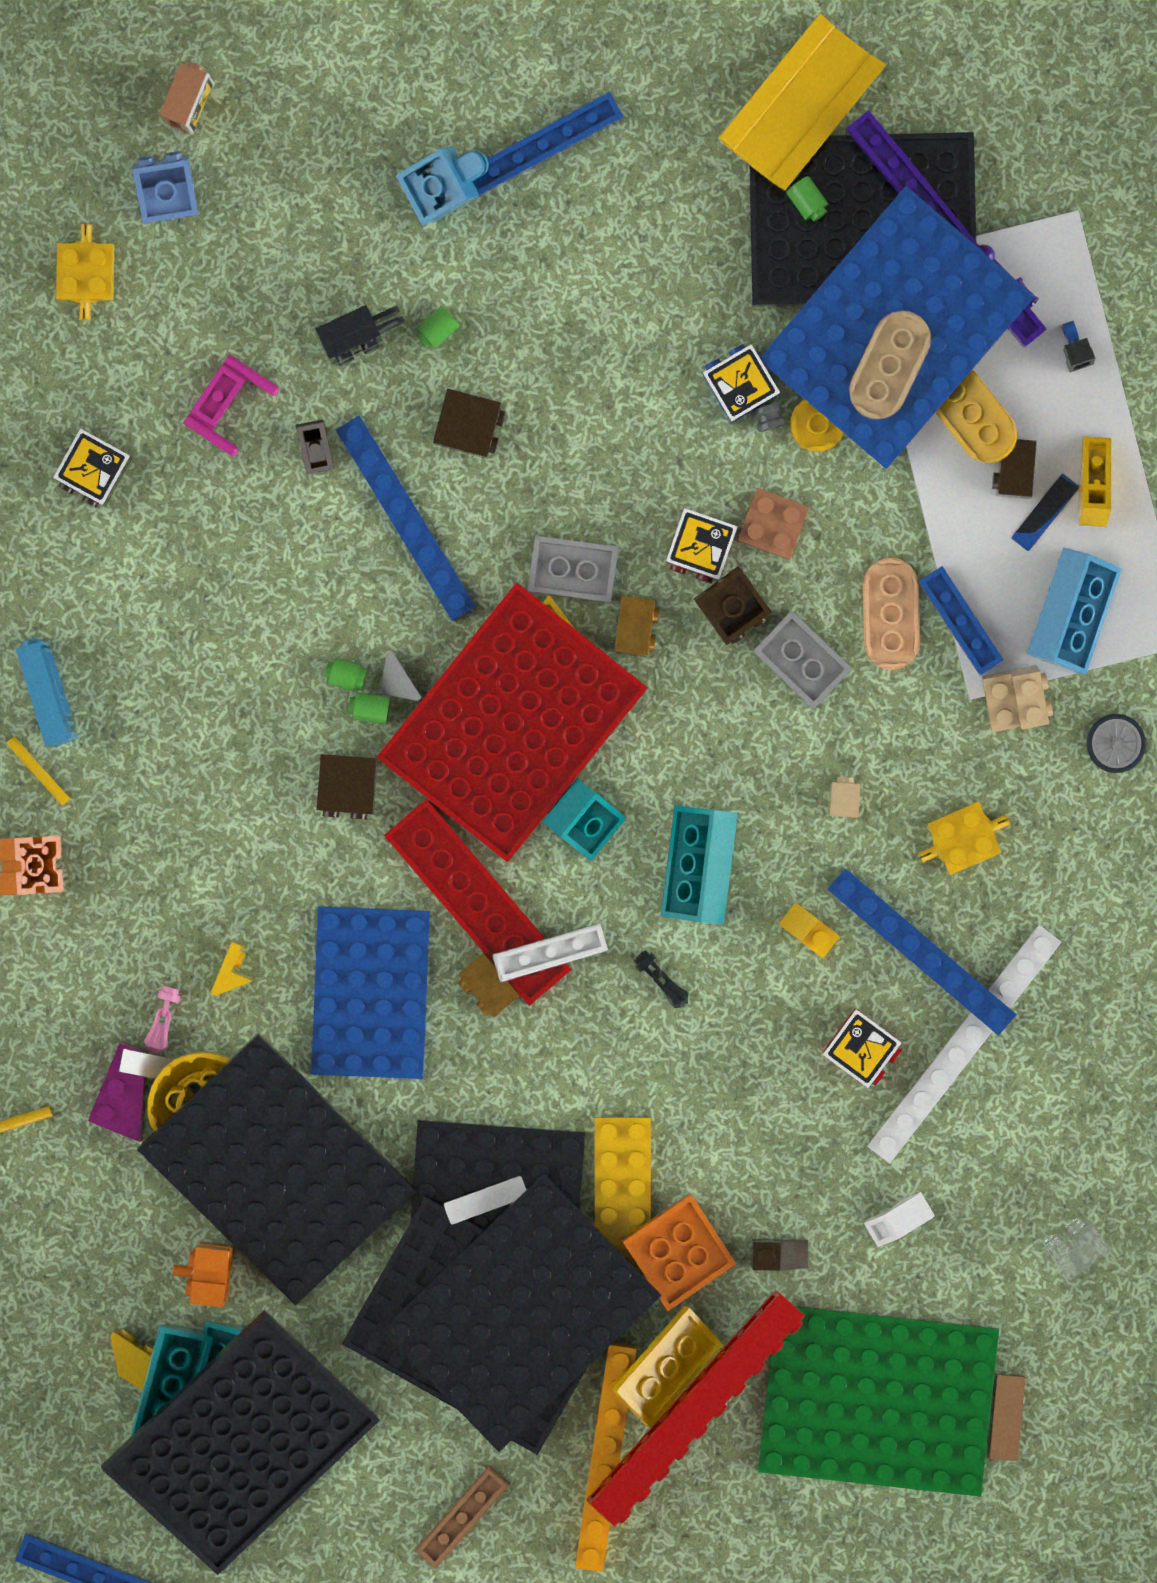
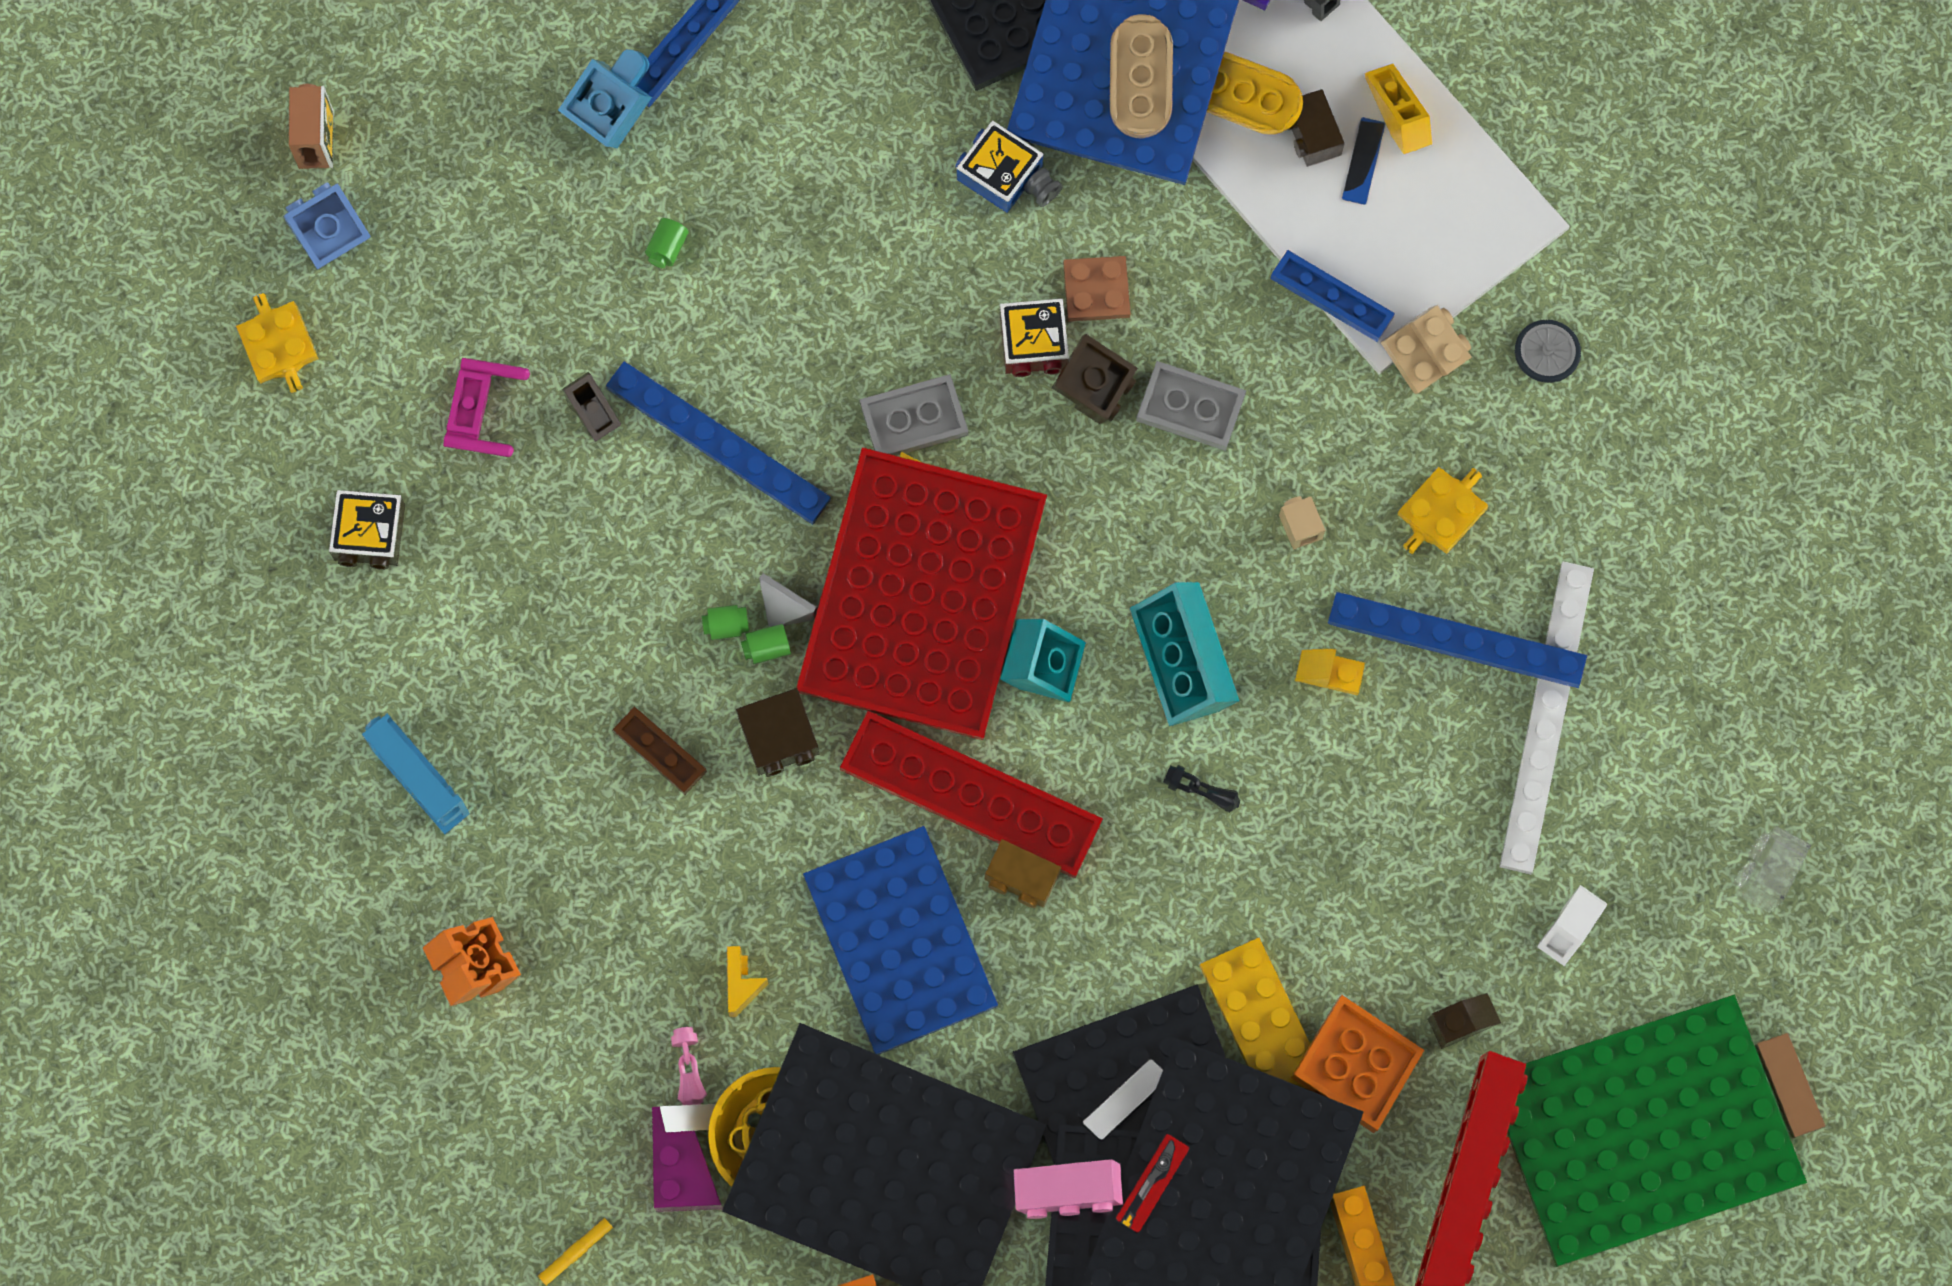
camera: 25 degrees left, 15 degrees down
yellow bar [6,736,70,806] -> none
black brick [315,305,405,366] -> none
dark brown piece [433,388,506,459] -> none
white tile [492,924,608,982] -> none
yellow plate [612,1306,723,1428] -> none
pearl gold brick [614,596,660,657] -> none
yellow tile [790,399,844,452] -> none
piece [822,1008,902,1088] -> none
light nougat tile [863,558,920,670] -> none
dark azure slope [1027,547,1122,675] -> none
none -> reddish brown plate [613,706,707,795]
none -> bright pink brick [1014,1159,1123,1219]
none -> red sticker [1116,1134,1189,1232]

